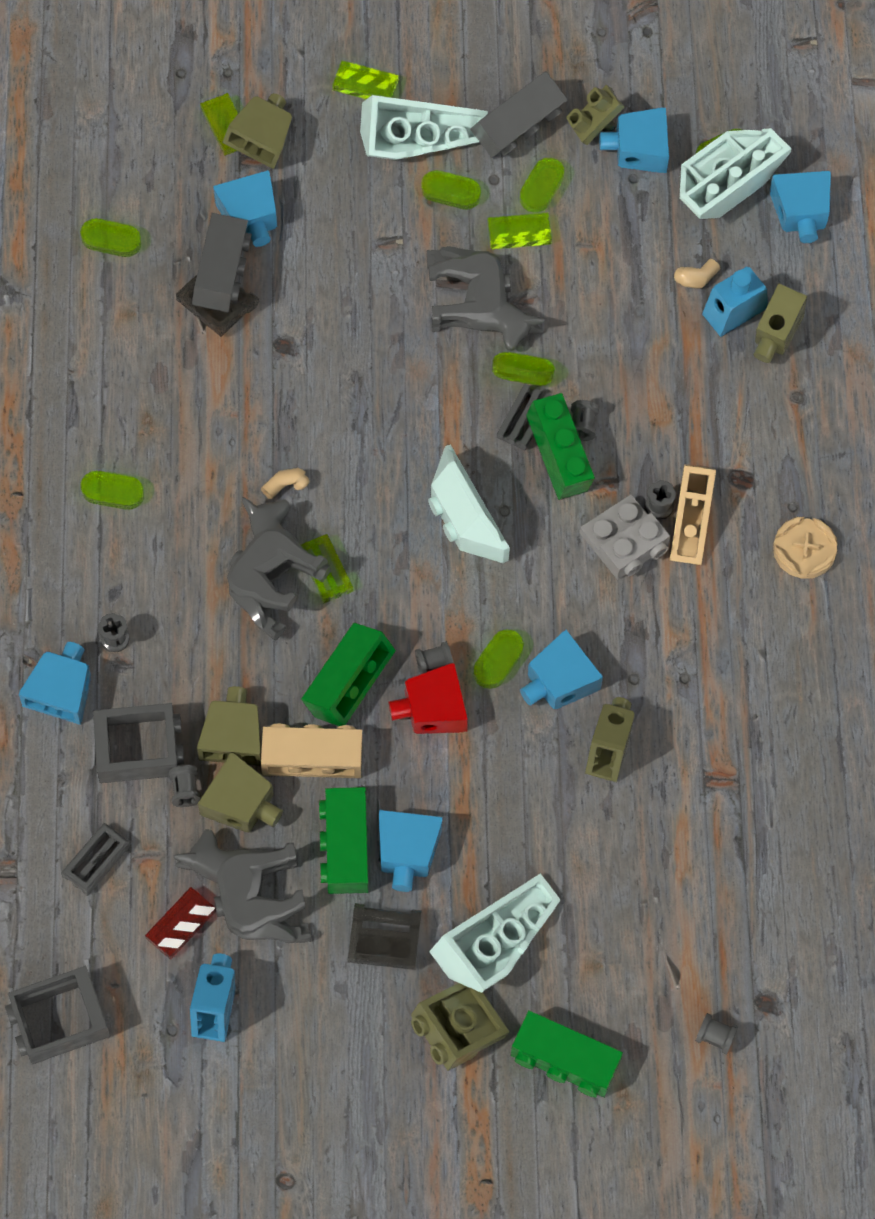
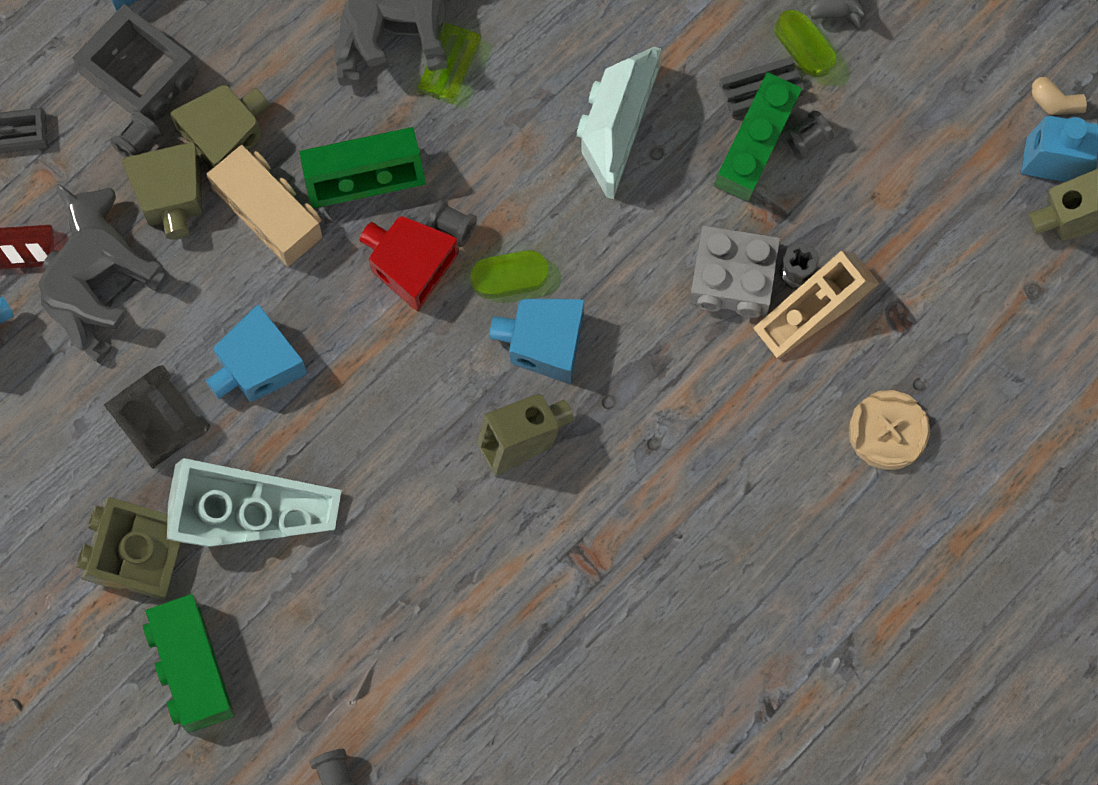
camera: 50 degrees right, 5 degrees up
green brick [319,787,368,894] -> none

